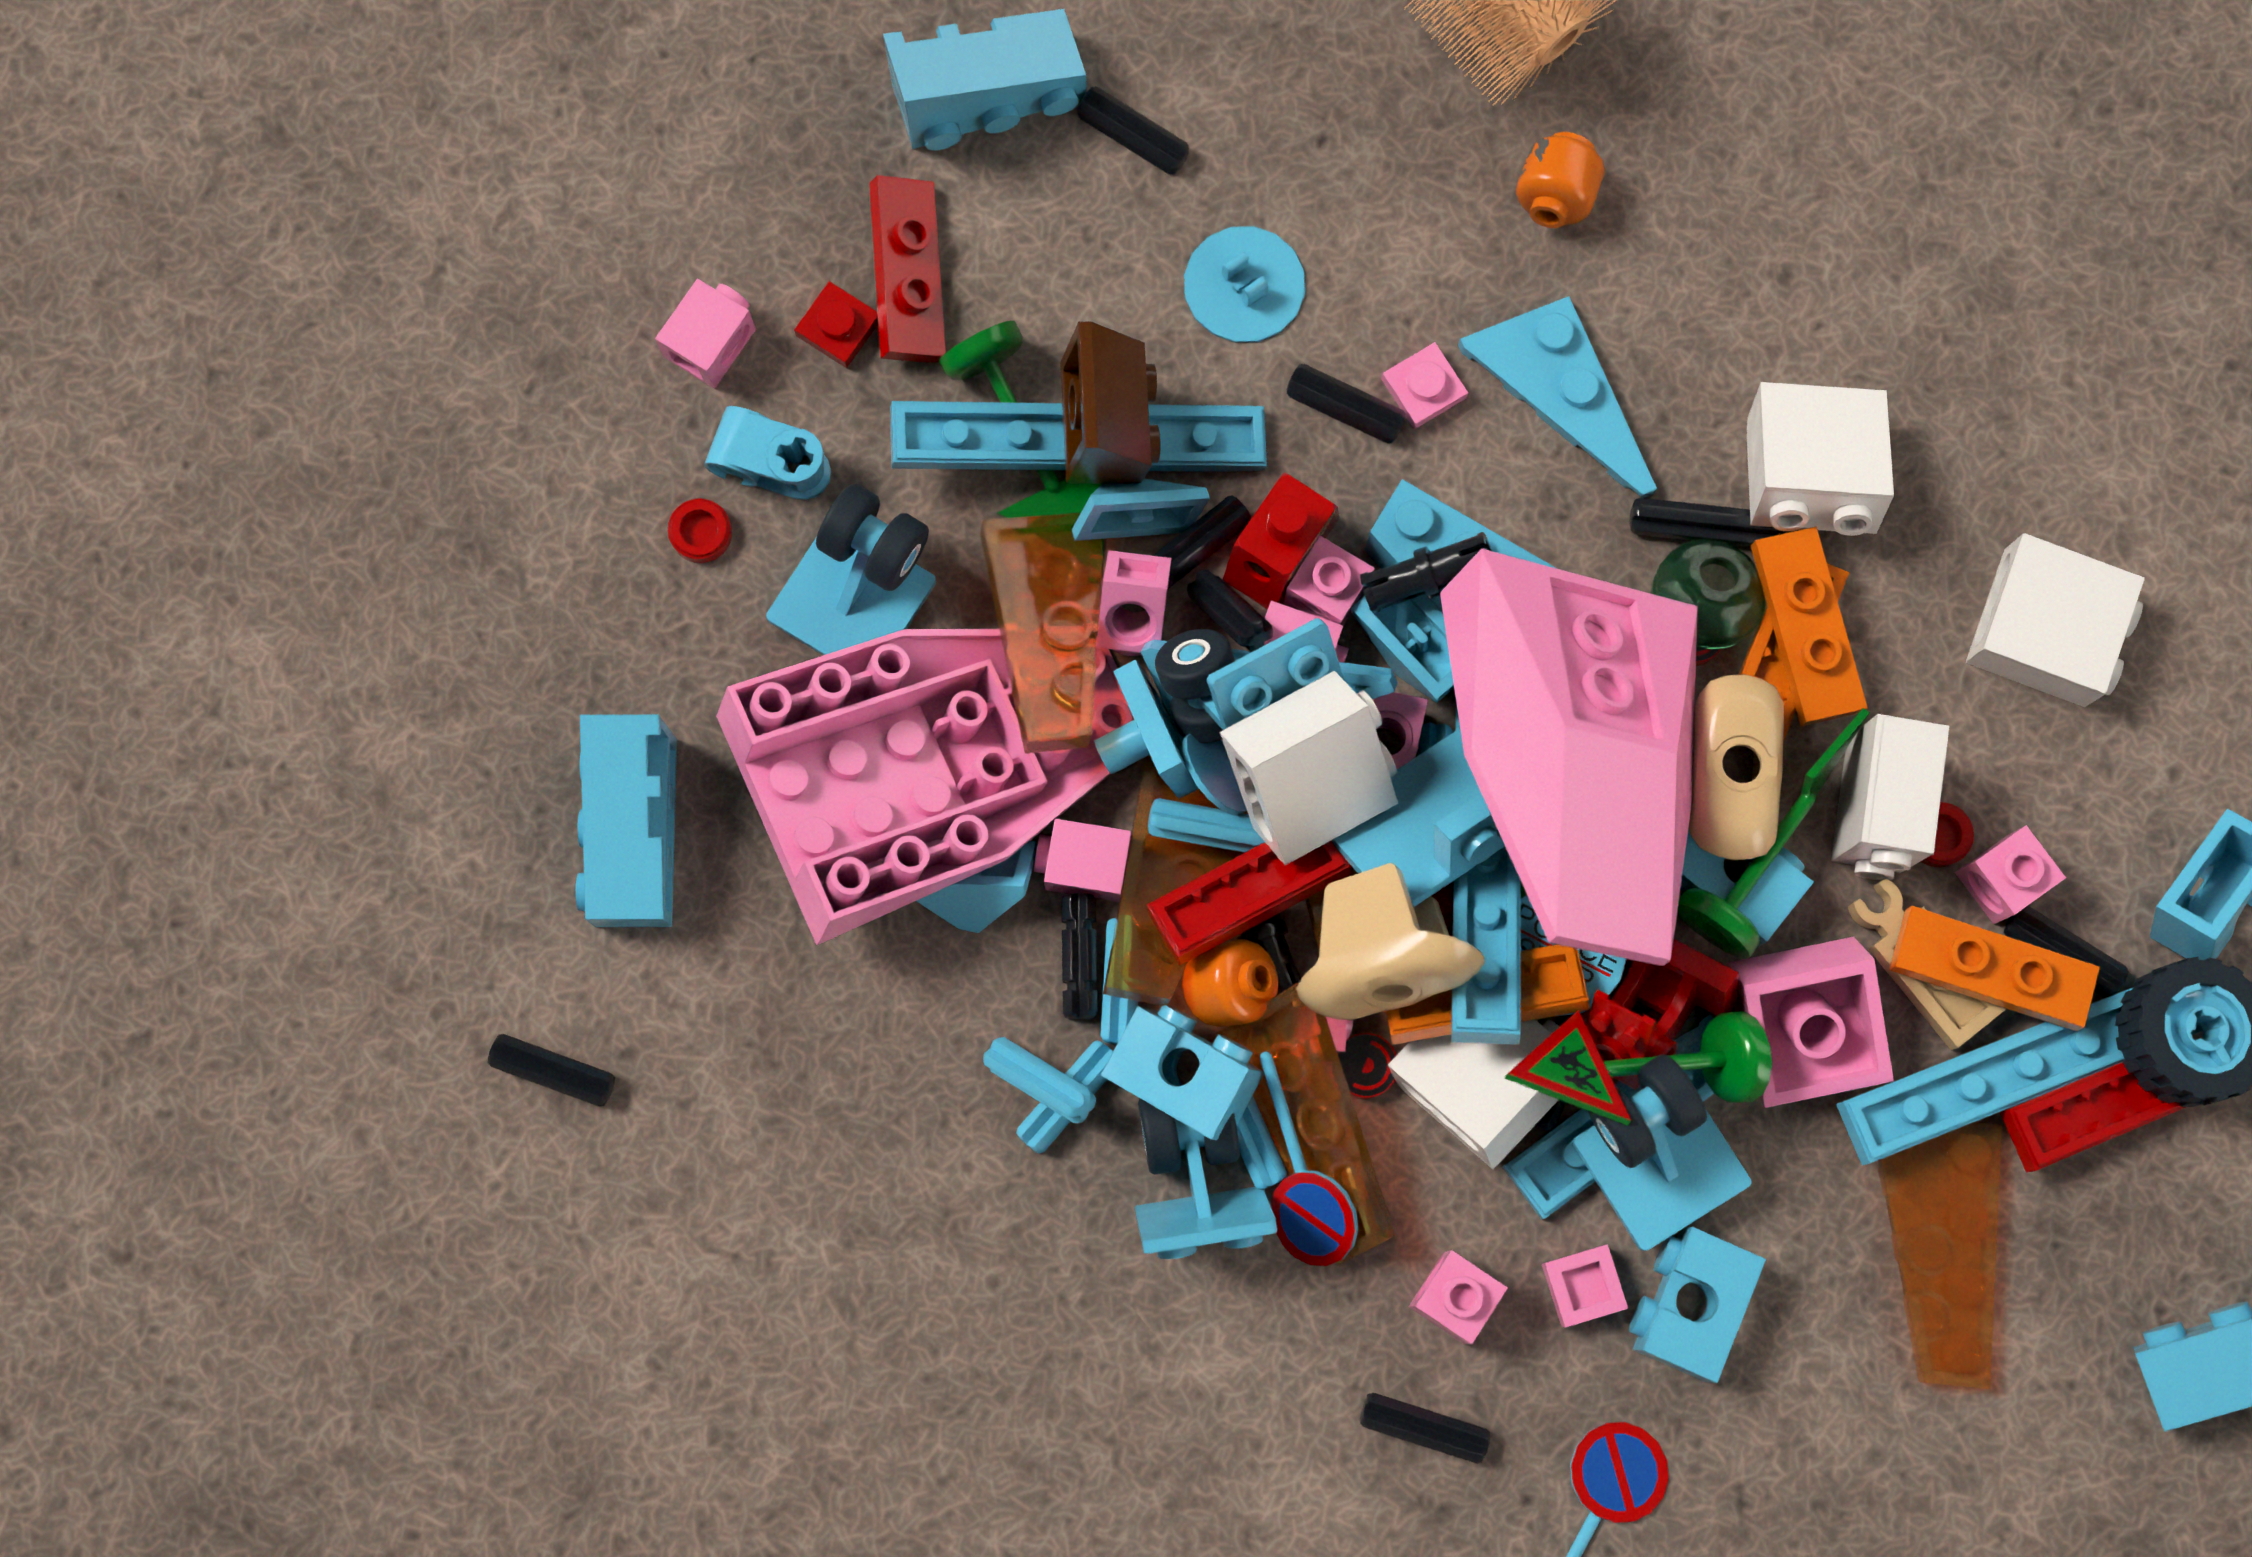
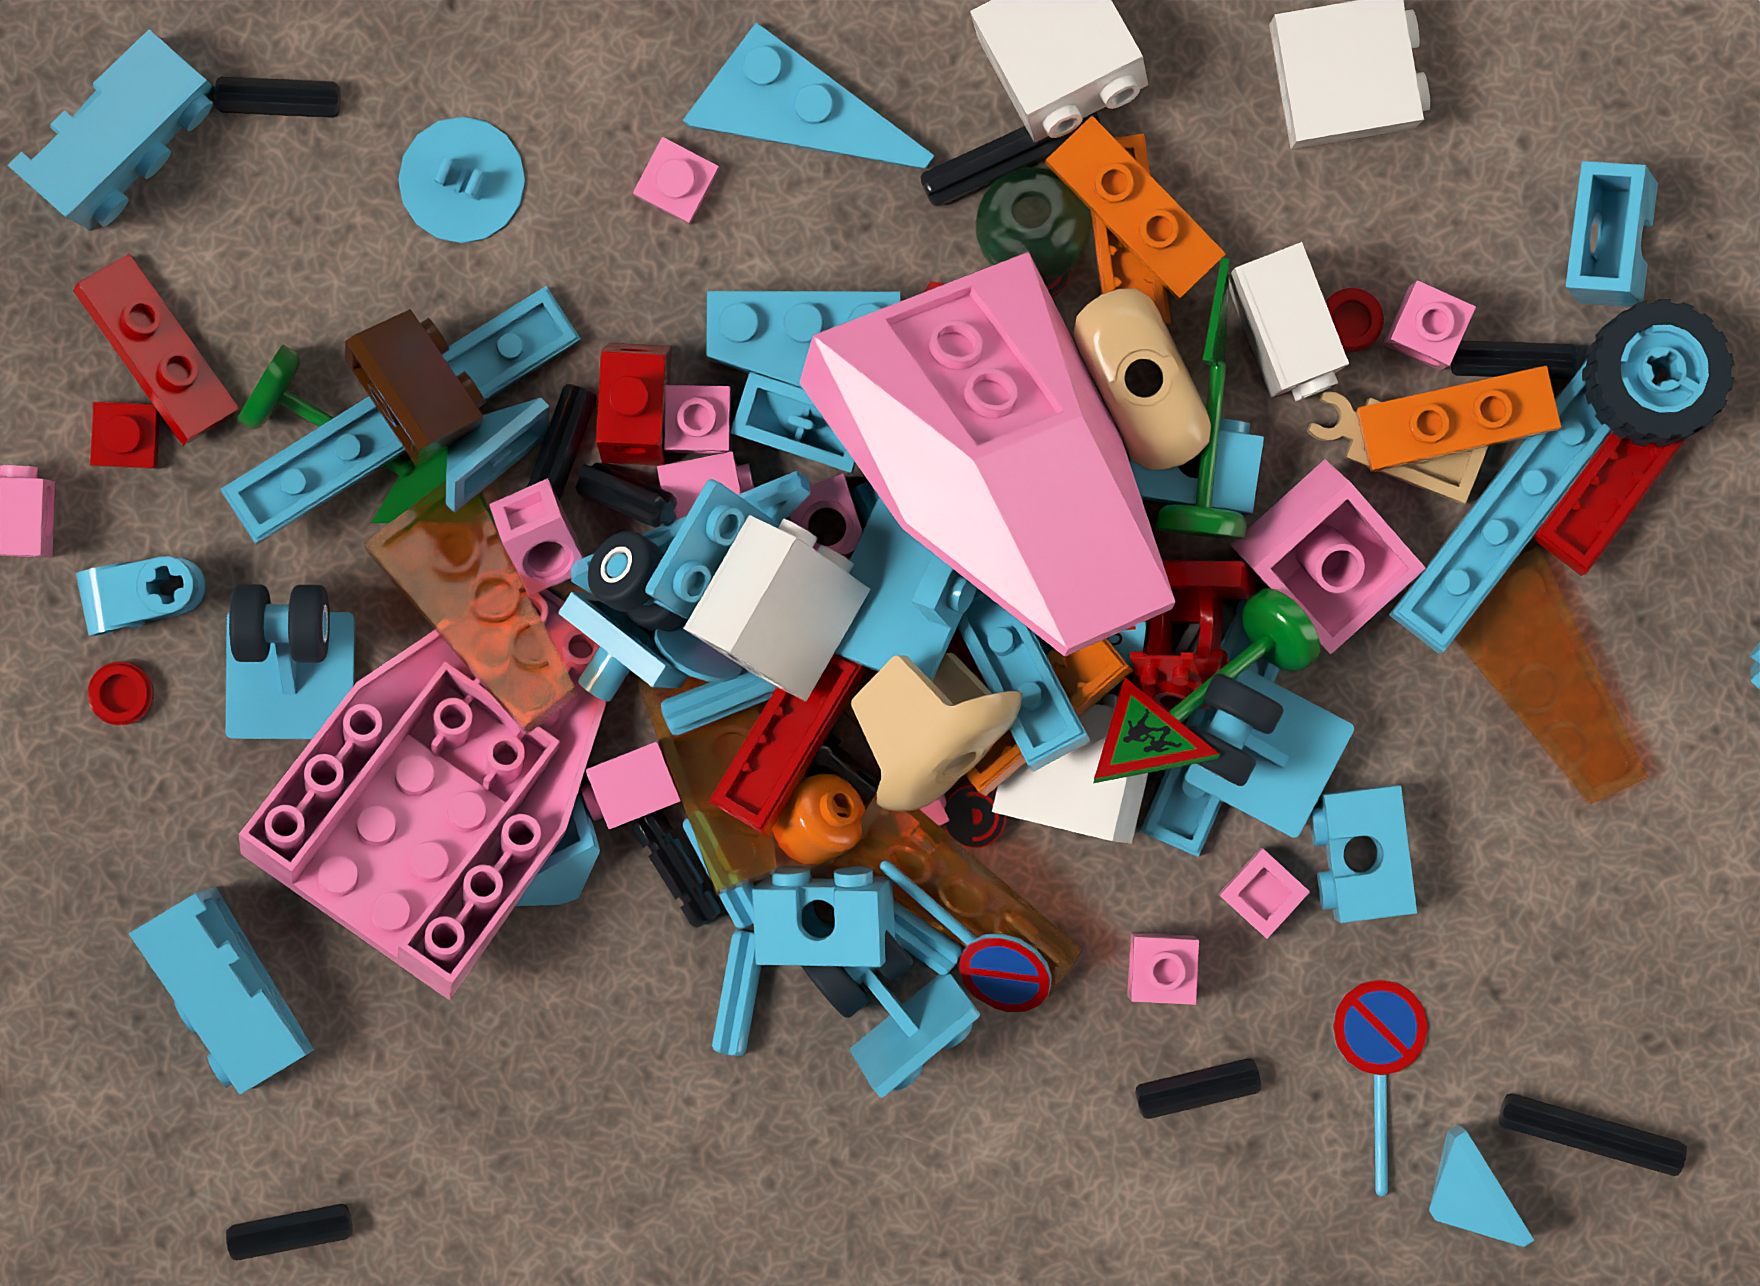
camera: 30 degrees left, 10 degrees up
medium azure axle [983,1037,1096,1123] -> none
black axle [1286,364,1406,443] -> none
black pin [1360,532,1492,613] -> none

